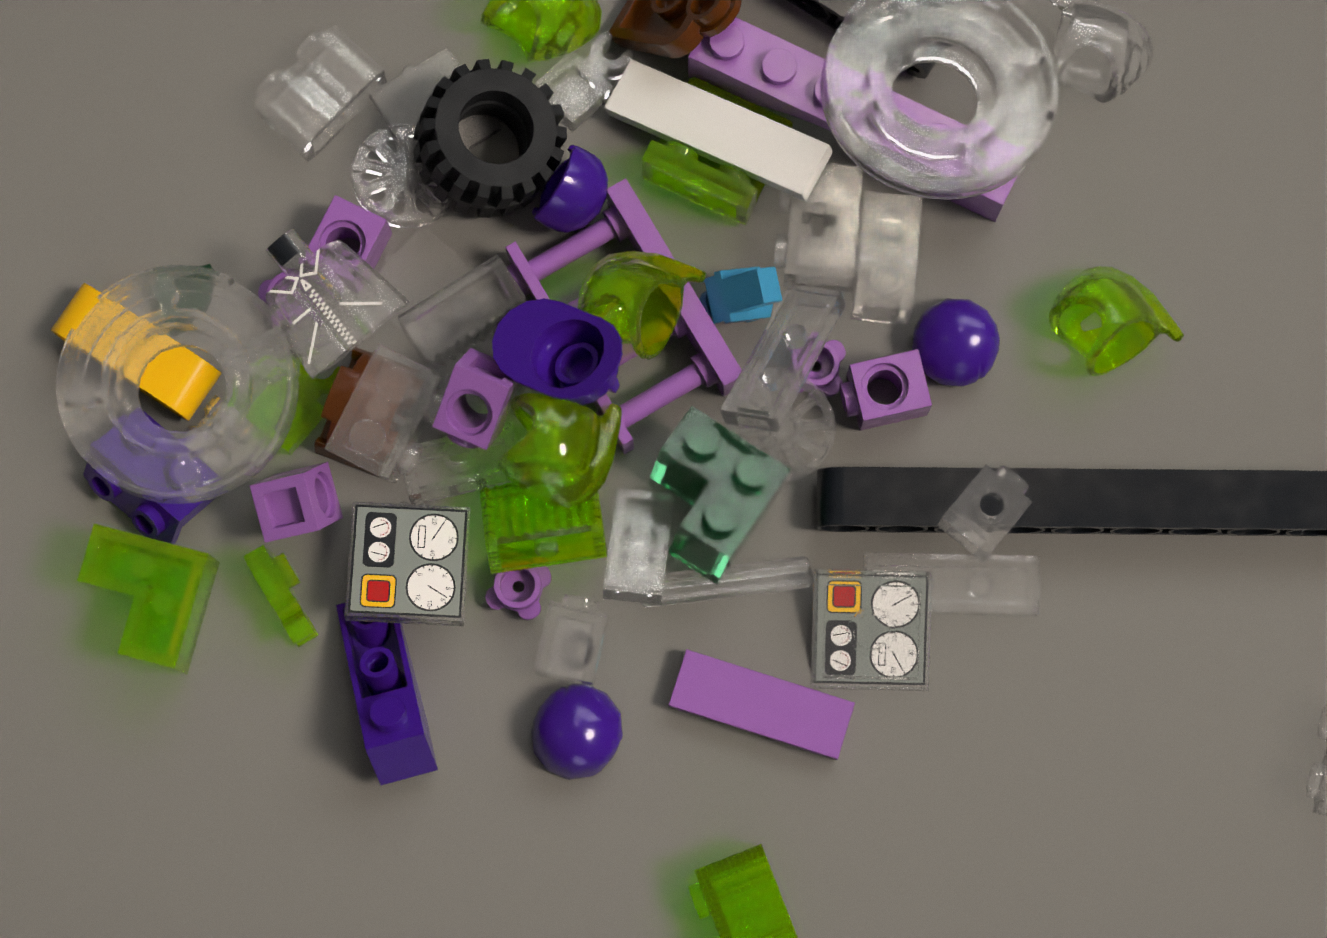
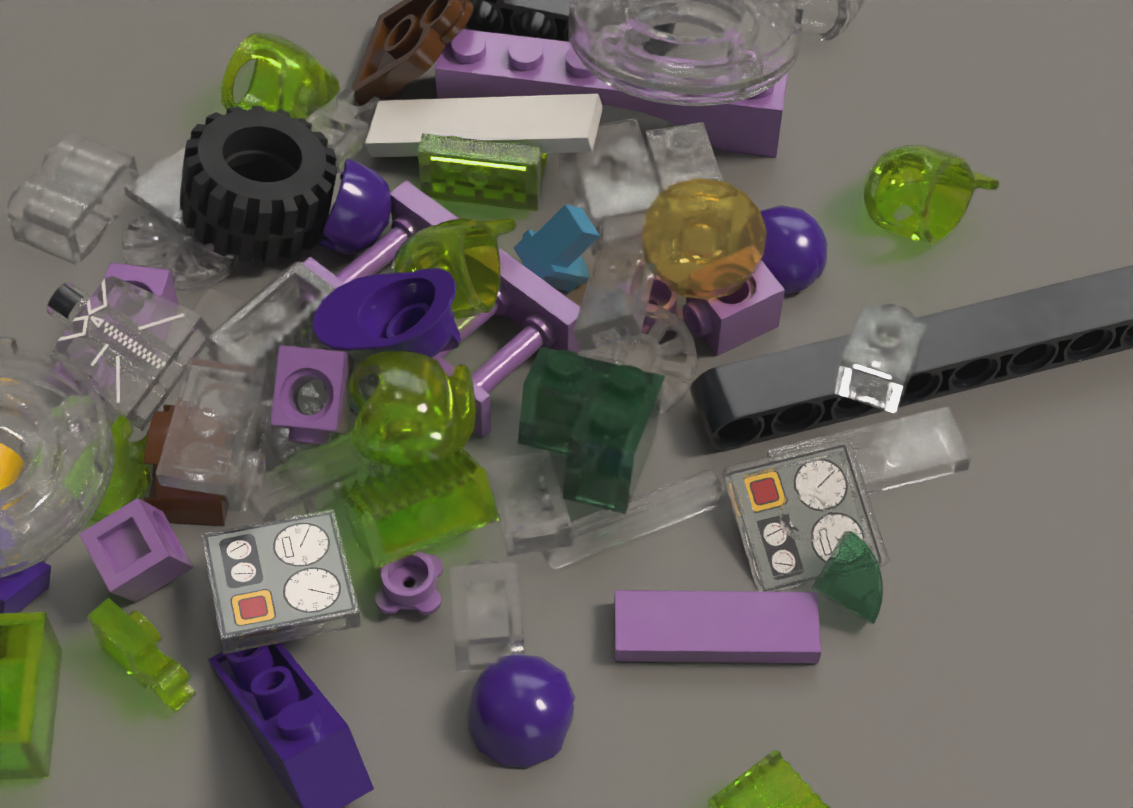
camera: 20 degrees left, 25 degrees down
none -> clear yellow tile [641,178,767,300]
none -> clear green tile [811,531,883,624]

